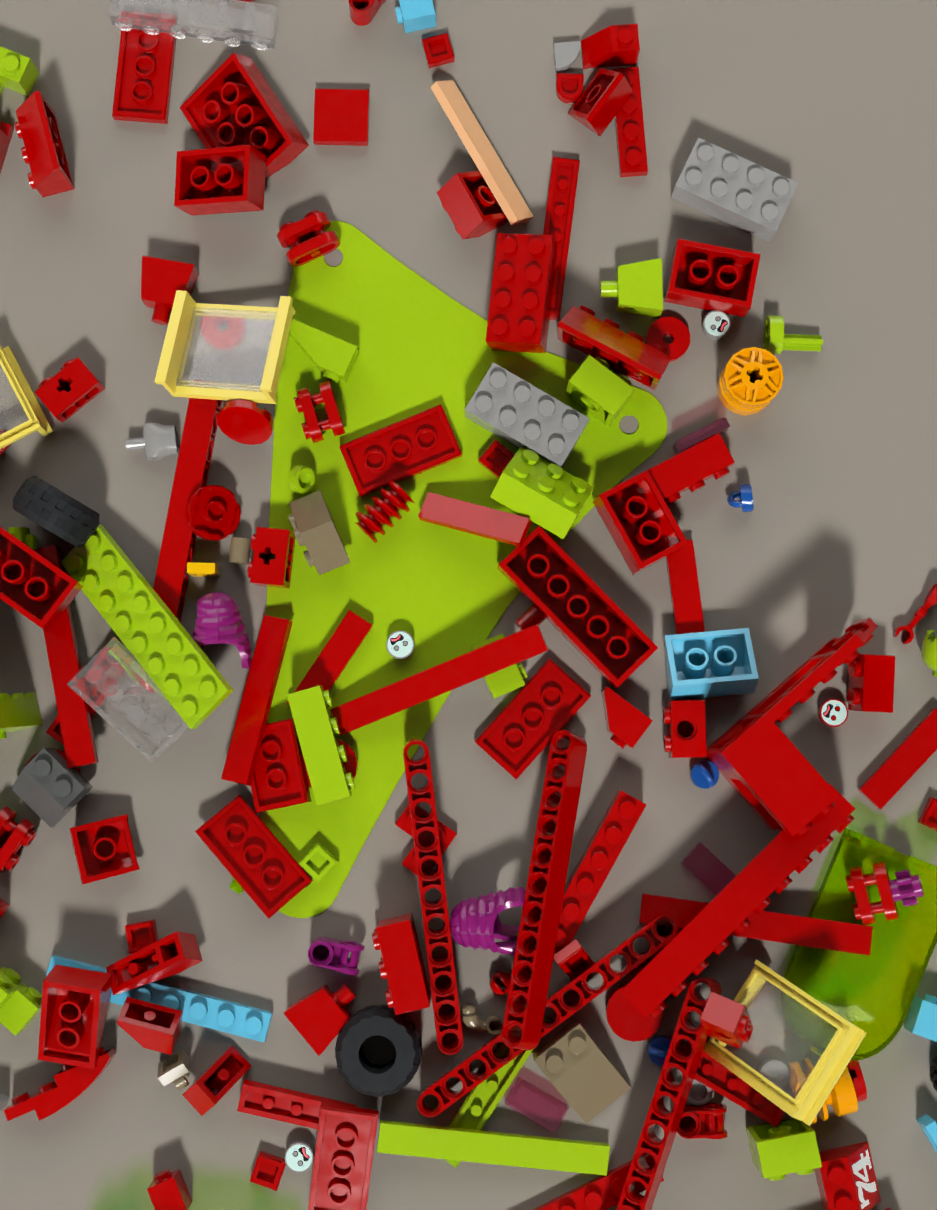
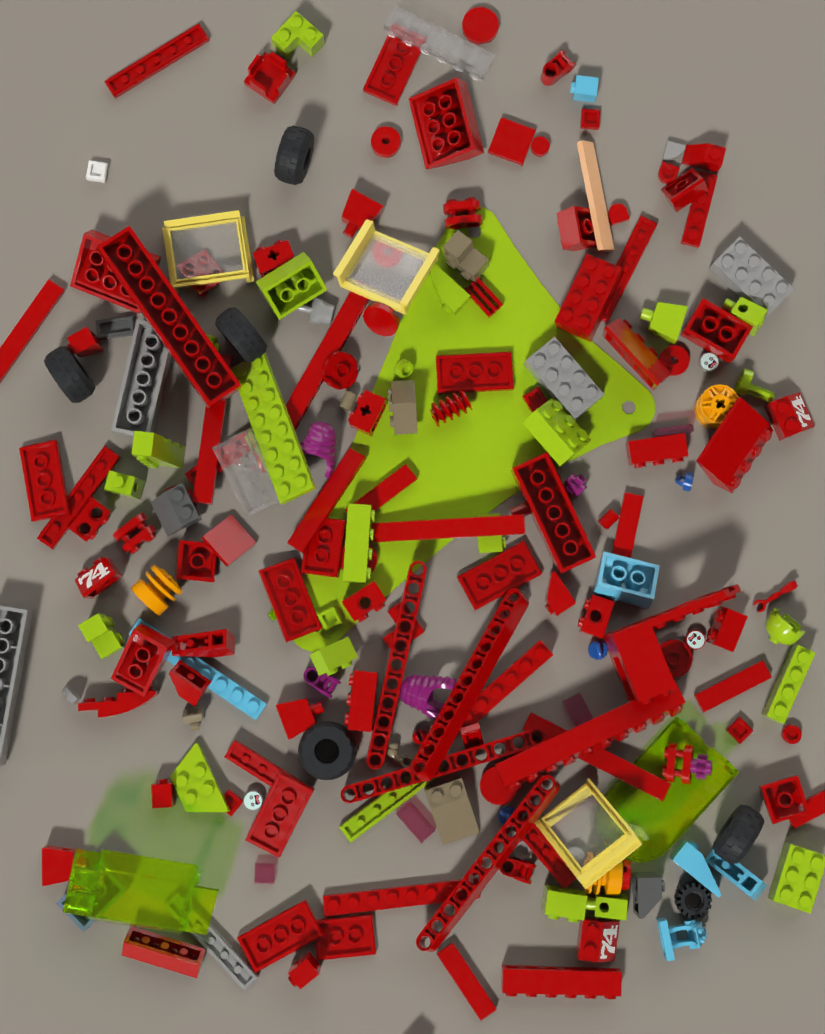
camera: 15 degrees right, 0 degrees up
red slope [14,90,74,197] -> none
red tile [125,919,158,954] -> none
red brick [174,145,266,216] -> none
red slope [182,1045,251,1116] -> none
yellow tile [187,562,220,577] -> none
red brick [294,381,345,443] -> none
lime tile [377,1120,610,1176] -> none
tile [386,631,415,659] -> none
tile [418,492,531,547] -> none
lime brick [565,355,634,427] -> none
red slope [593,470,688,575] -> none
brick [700,992,753,1049] -> none
none -> light orange wheel [131,564,183,616]
none -> lime wing [170,743,230,812]
none -> tile [202,515,256,567]
none -> lime brick [256,252,328,320]
none -> black tyre [274,125,314,185]
none -> lime brick [310,637,358,676]
none -> red brick [342,581,387,622]
none -> red piece [371,126,401,158]
none -> dark tan brick [443,230,490,282]
none -> red tile [464,278,503,318]
none -> red tile [531,136,550,157]
none -> magenta gear [564,473,587,497]
none -> lime torso [586,893,629,921]
none -> red hinge [598,509,619,530]
none -> red tile [608,203,630,226]
none -> dark grey slope [631,872,665,919]
none -> red tile [660,639,693,678]
none -> red slope [696,397,773,493]
none -> lime torso [722,297,768,337]
none -> red slope [764,392,815,441]

